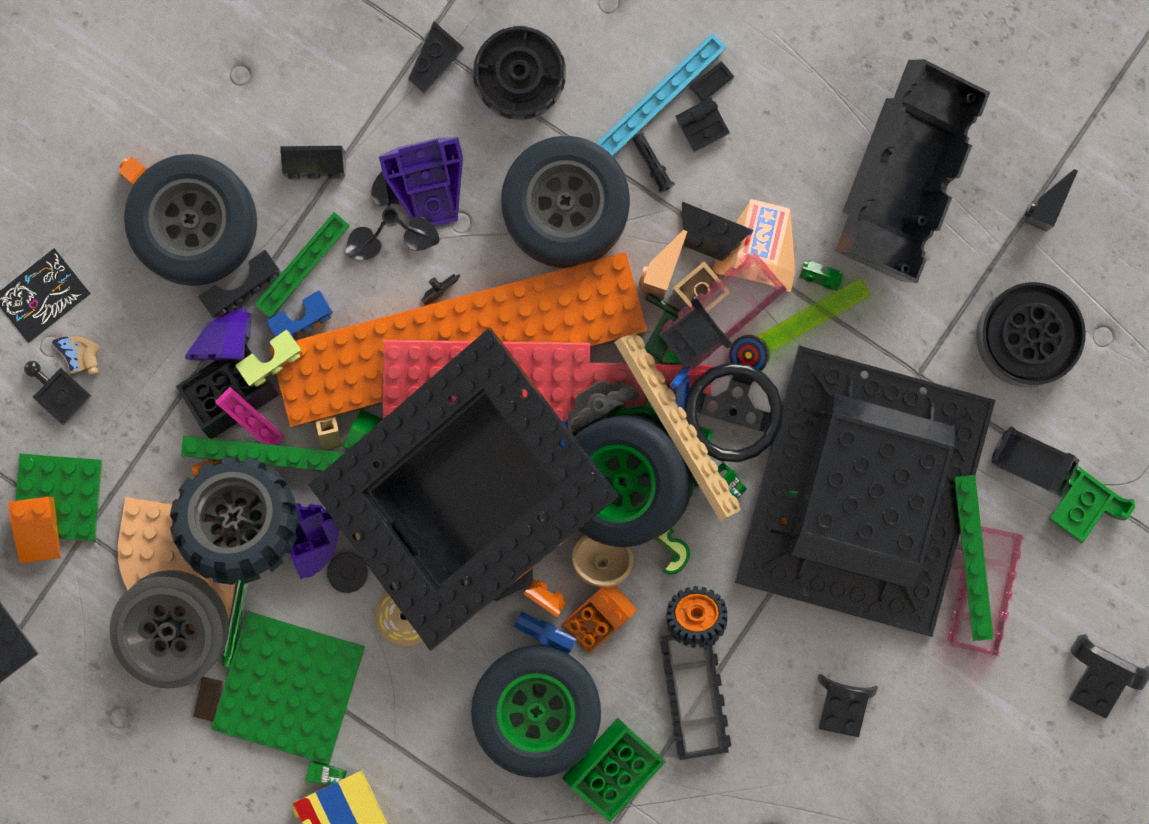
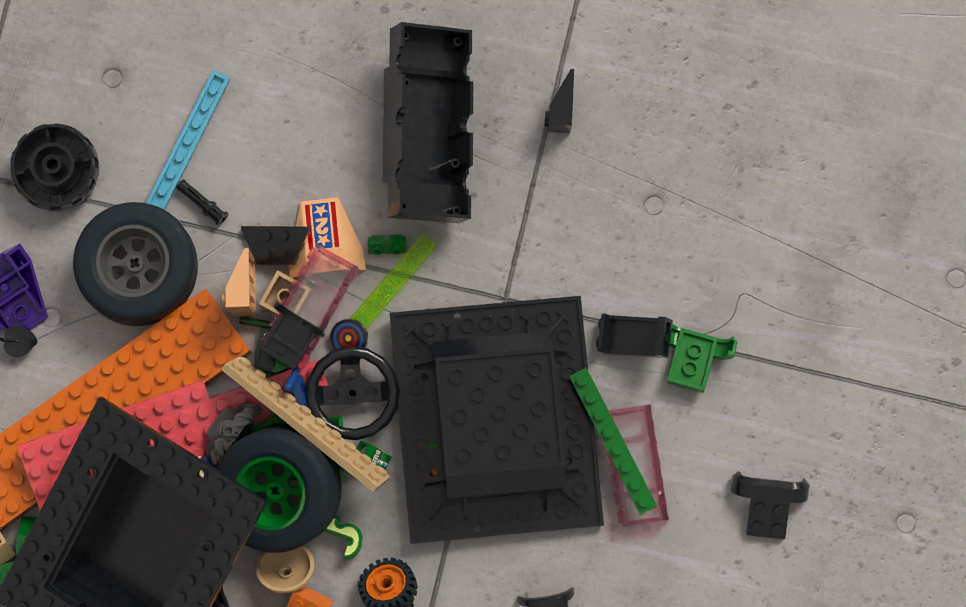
camera: 20 degrees left, 5 degrees down
black piece [421,274,460,306] -> none
black plate [675,97,730,153] -> none
black tile [690,61,734,102] -> none
black wheel [976,282,1086,387] -> none

